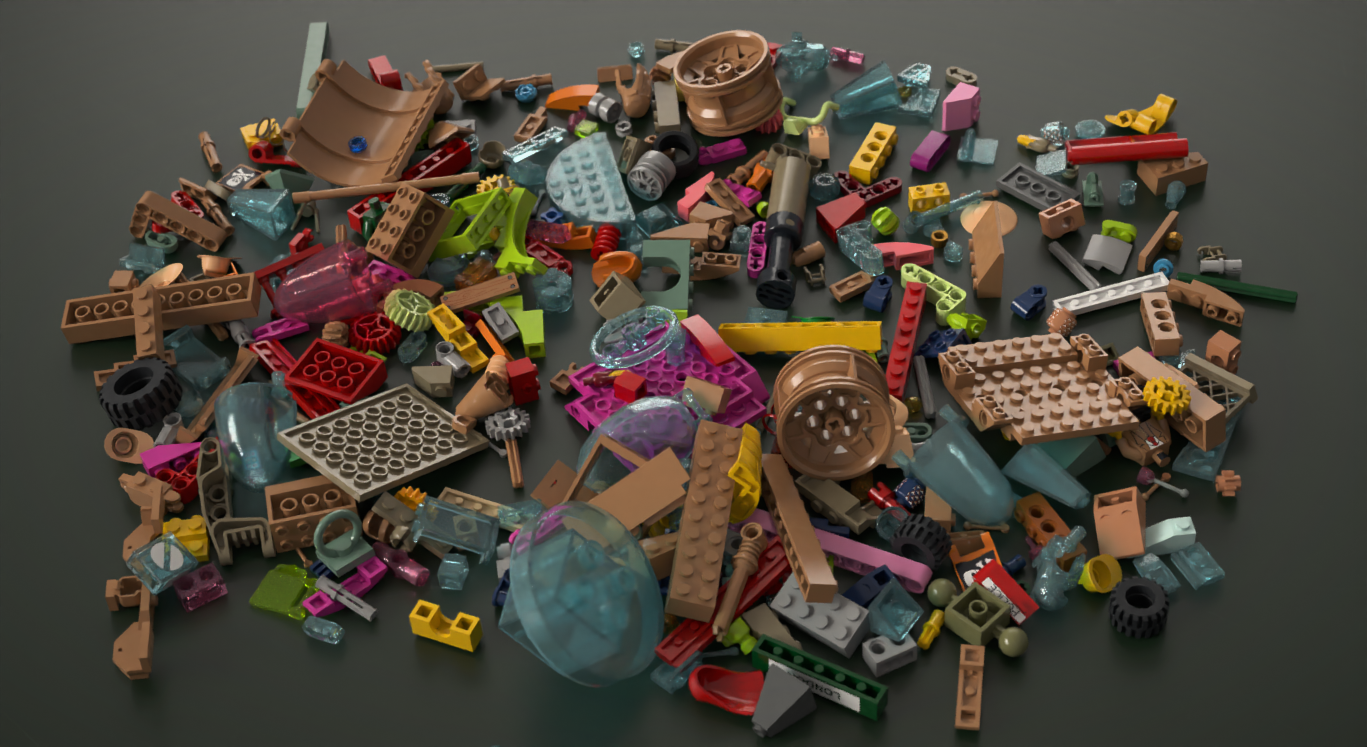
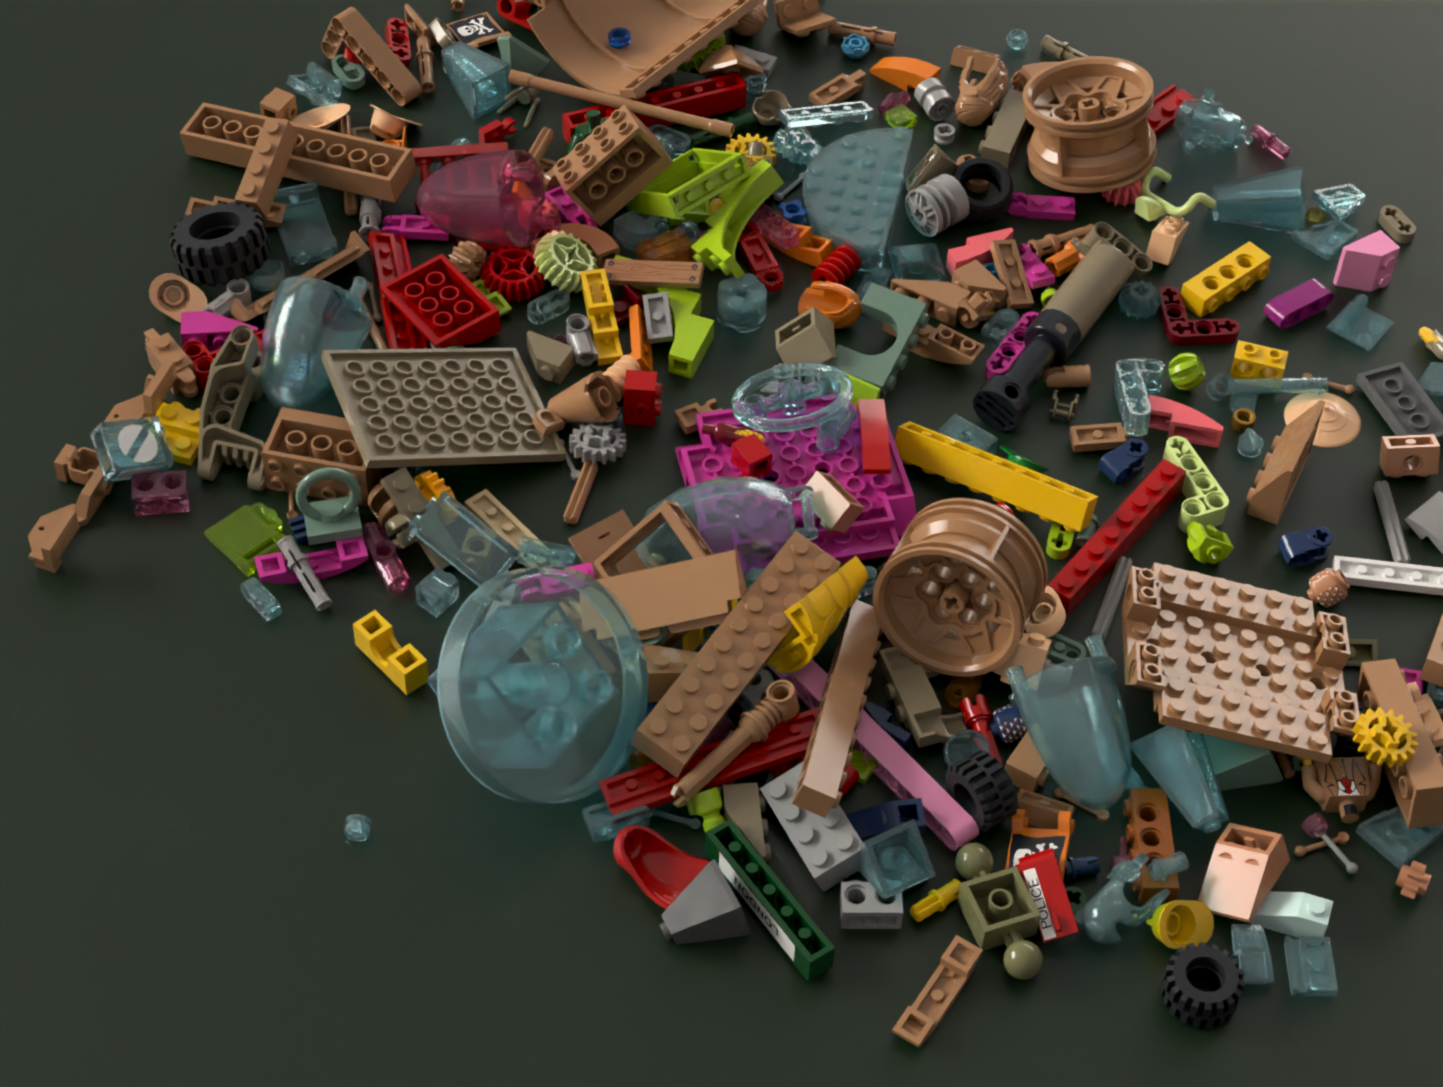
camera: 20 degrees right, 5 degrees up
slope [816,192,866,243] -> none
clear yellow hinge [904,396,922,414] -> none
dark blue bracket [914,328,972,358] -> none

